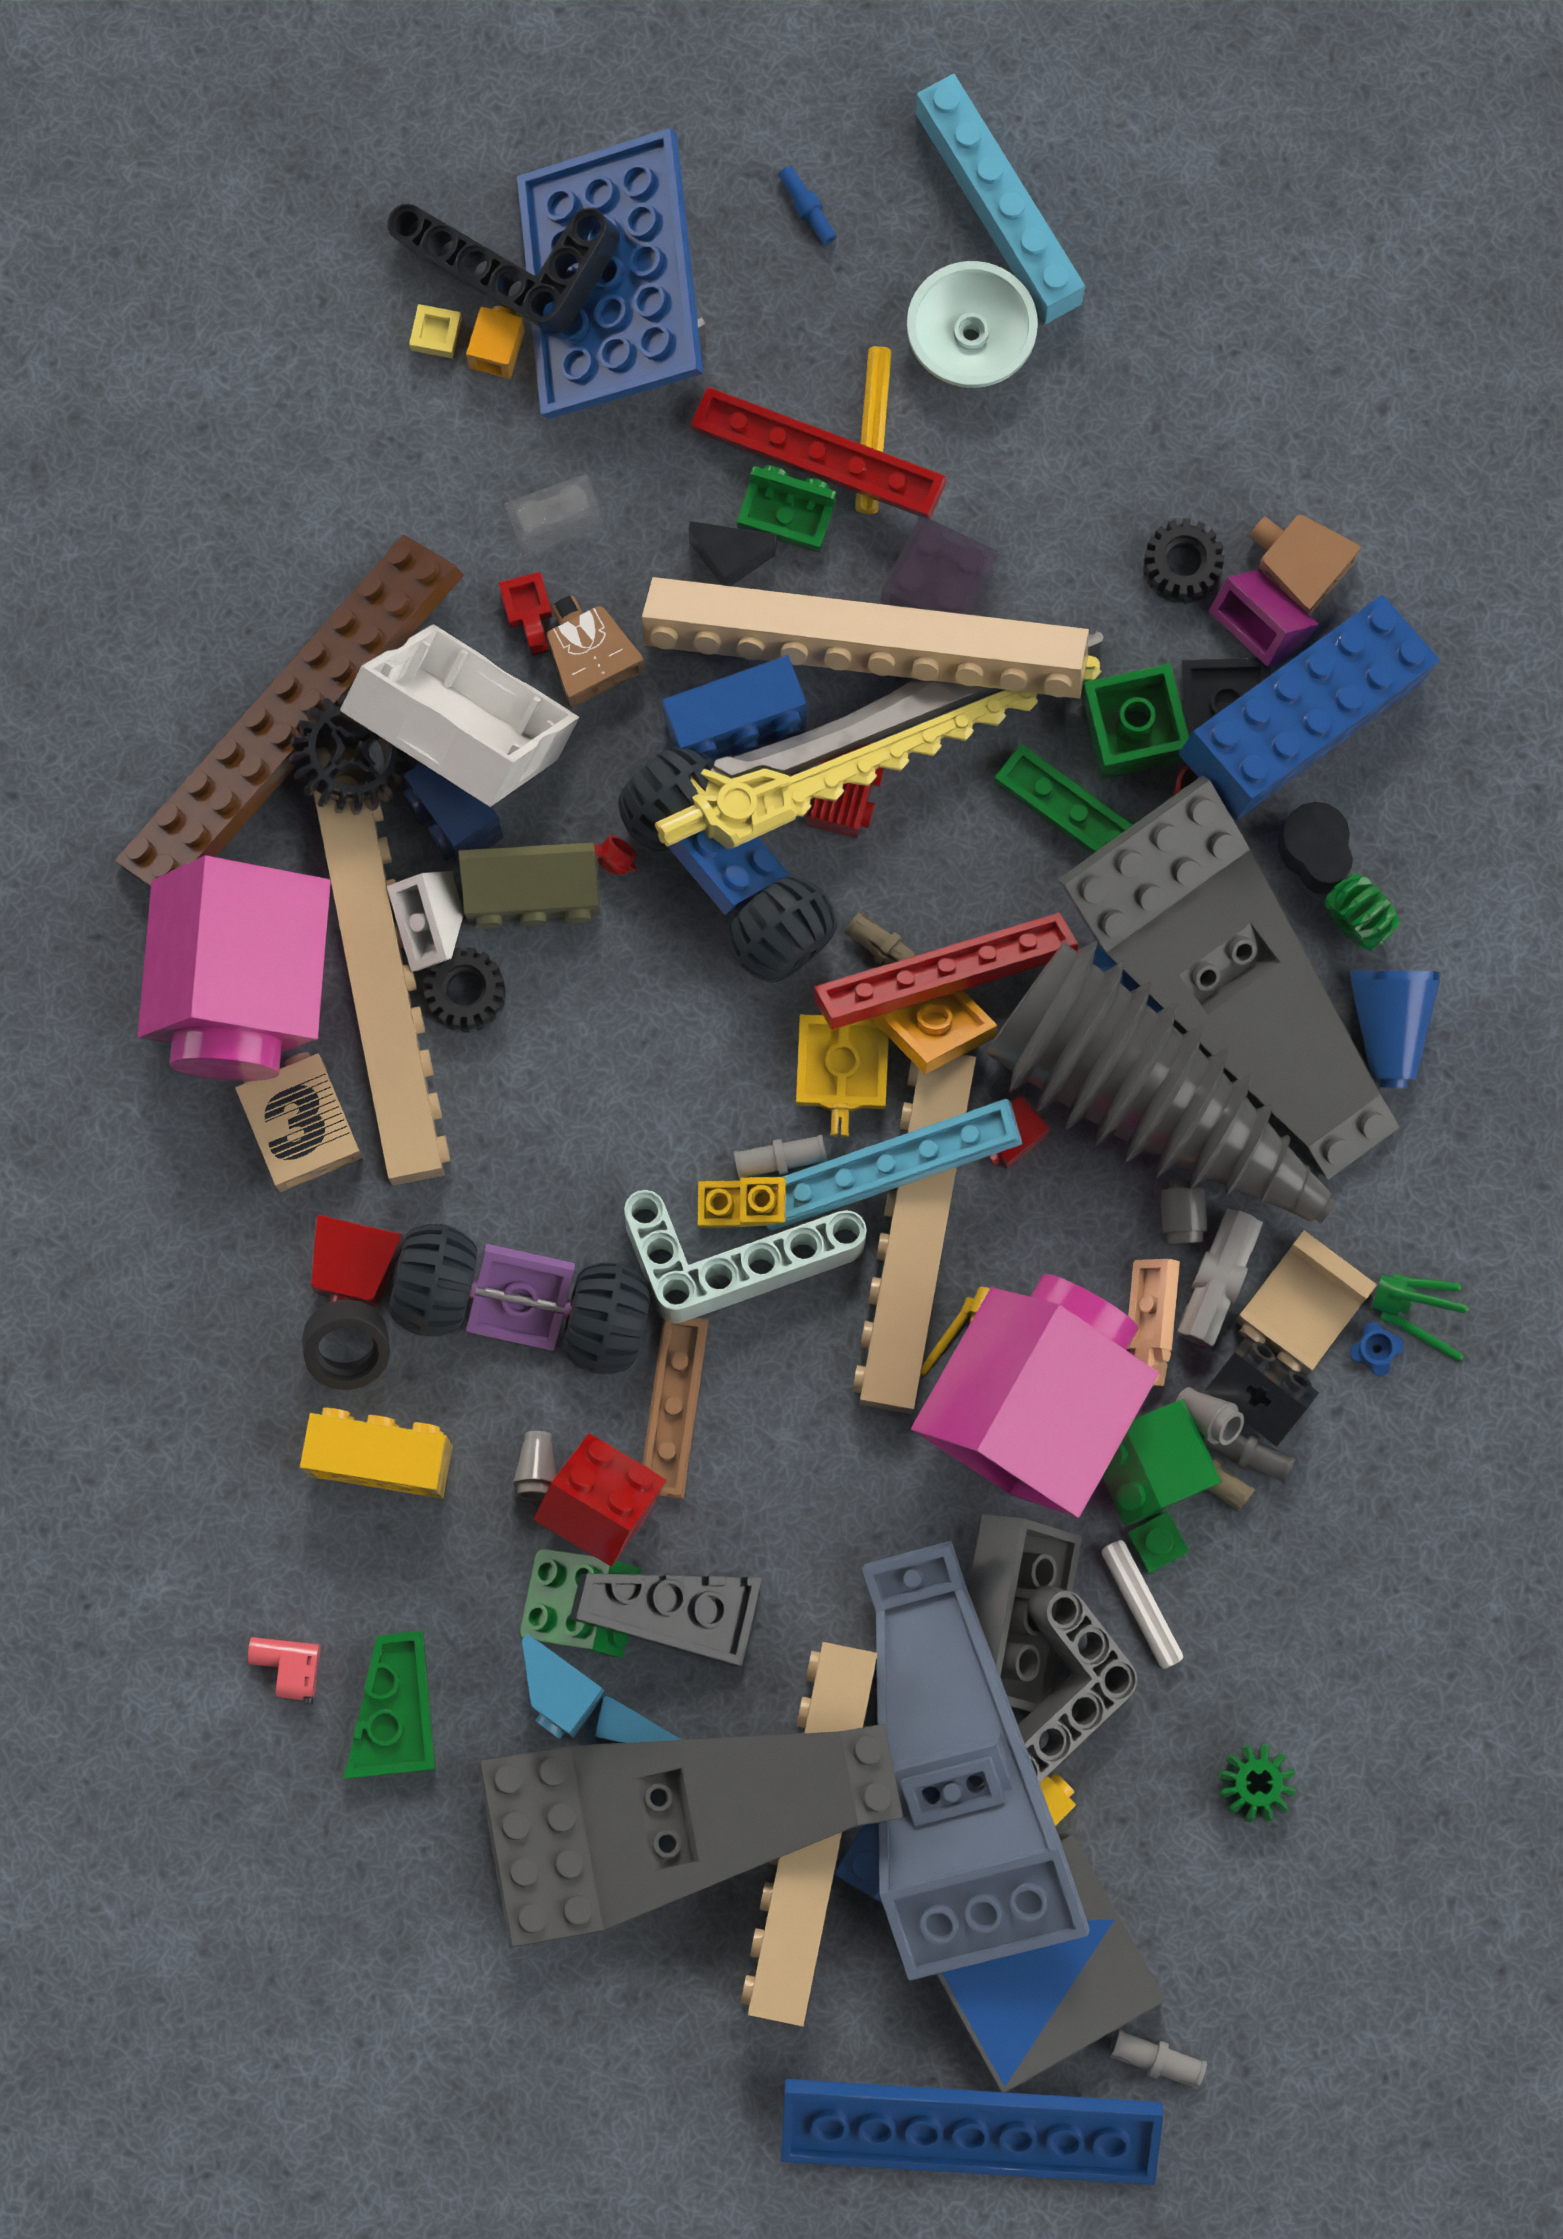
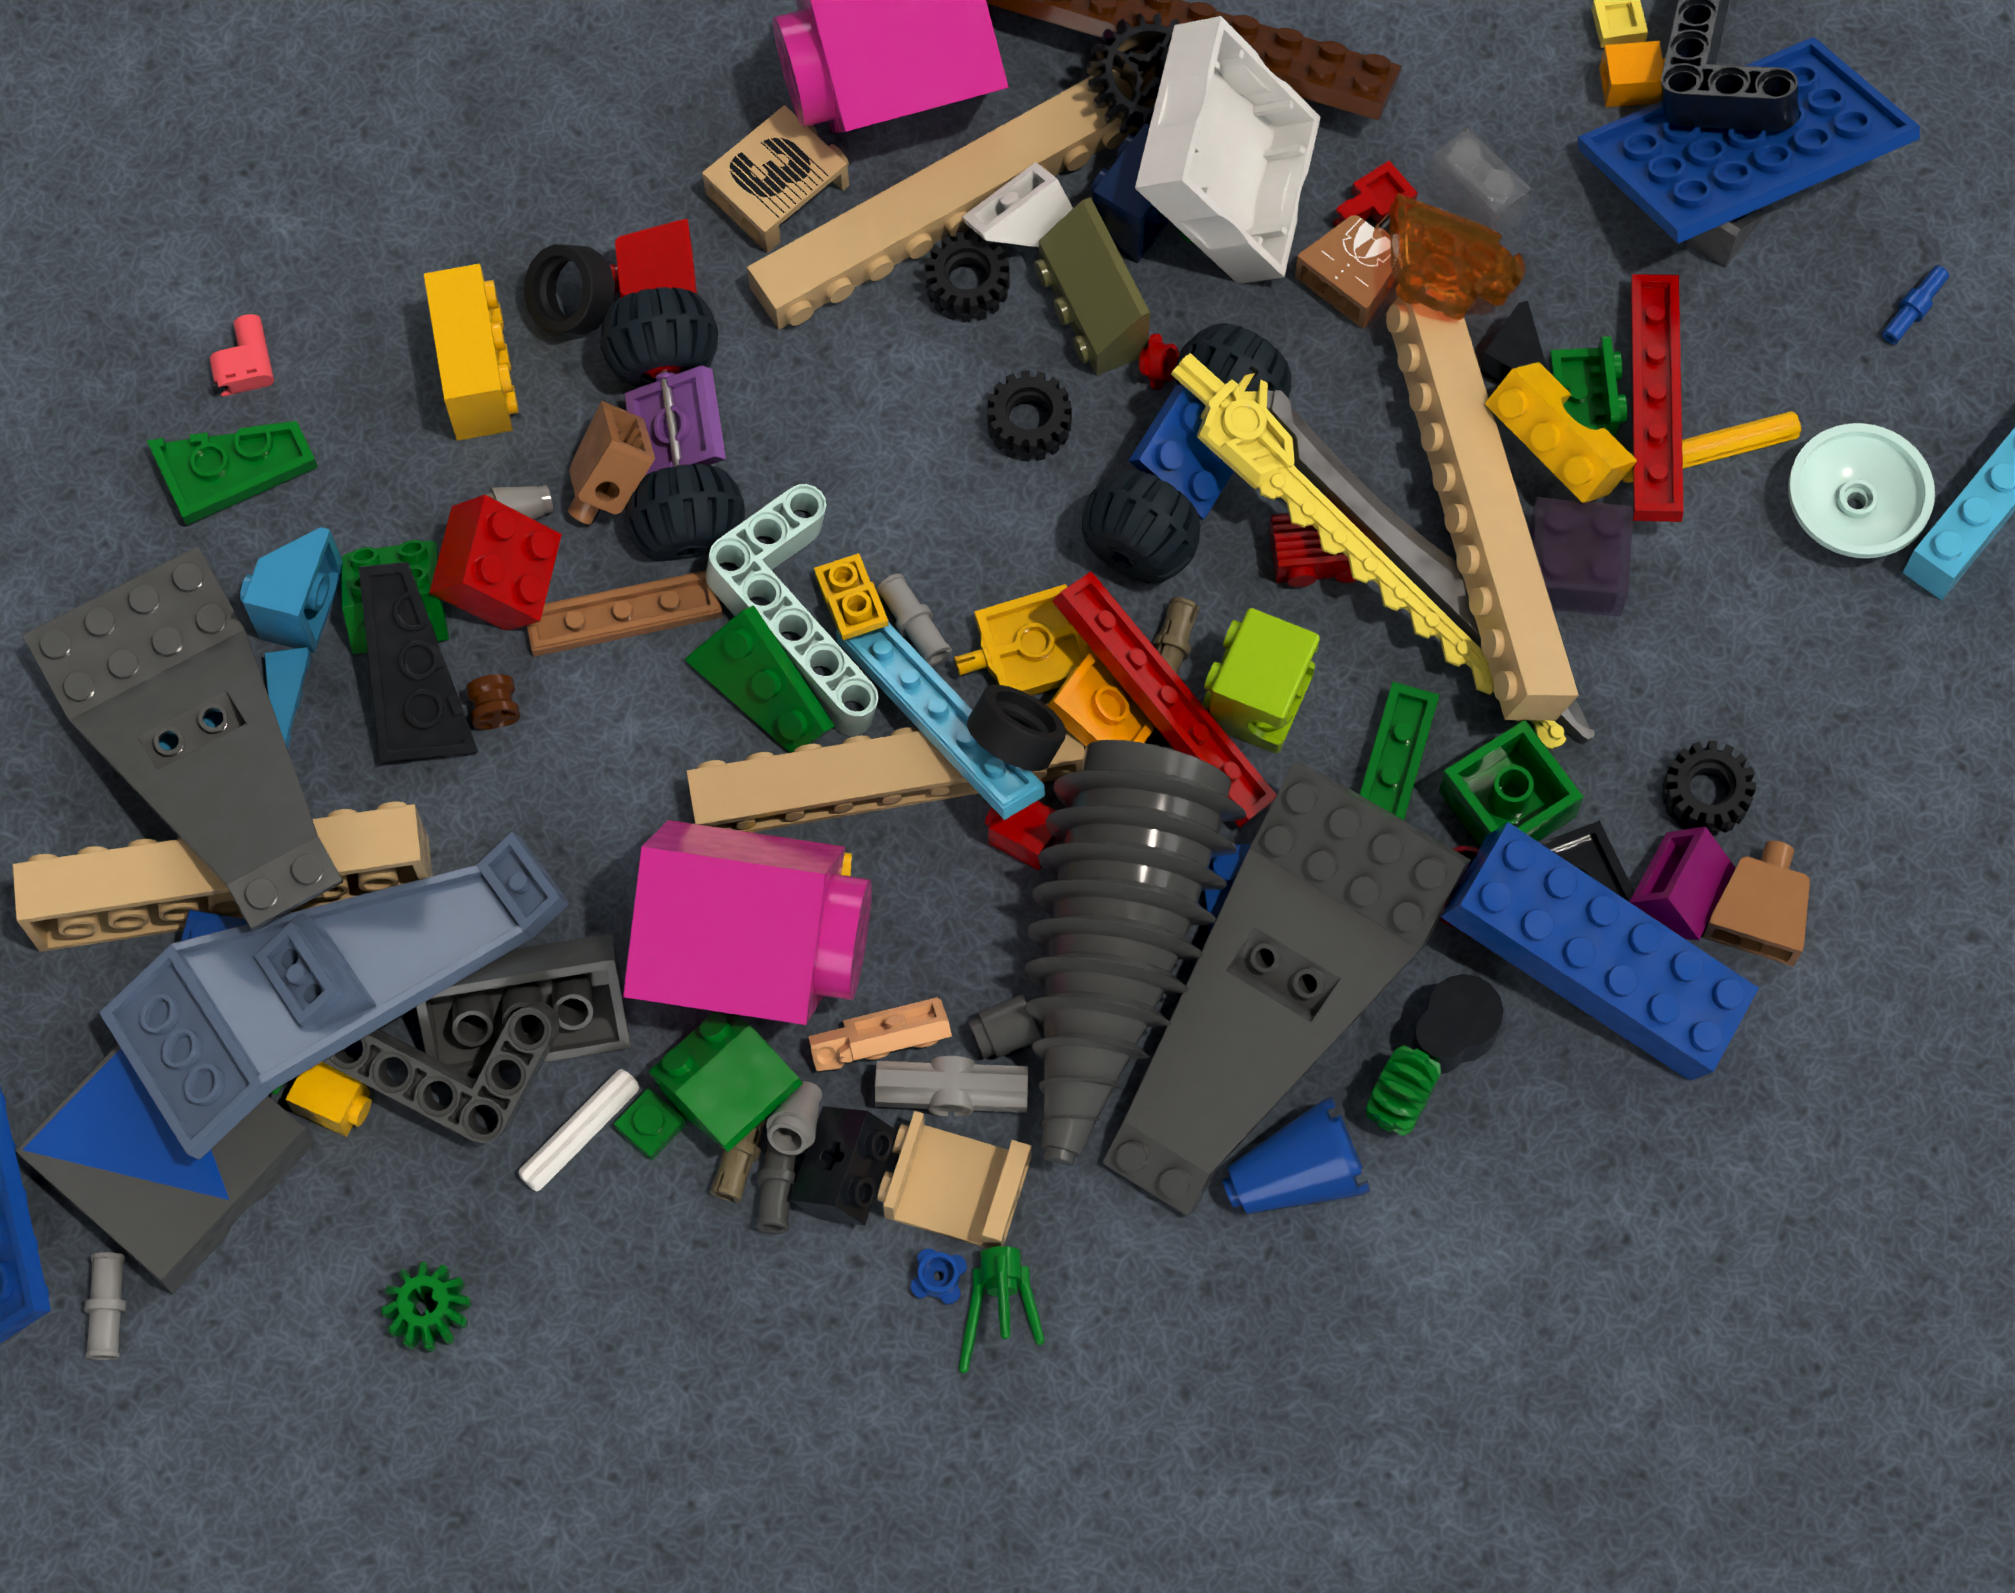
camera: 70 degrees right, 10 degrees down
blue brick [662,655,807,762] -> none
none -> reddish brown wheel [466,674,521,730]
none -> medium nougat torso [568,401,655,524]
none -> green wing [684,605,835,753]
none -> black tyre [966,685,1067,771]
none -> black tyre [987,370,1072,462]
none -> lime piece [1202,608,1320,753]
none -> clear orange plate [1390,194,1526,320]
none -> yellow arch [1484,362,1637,503]

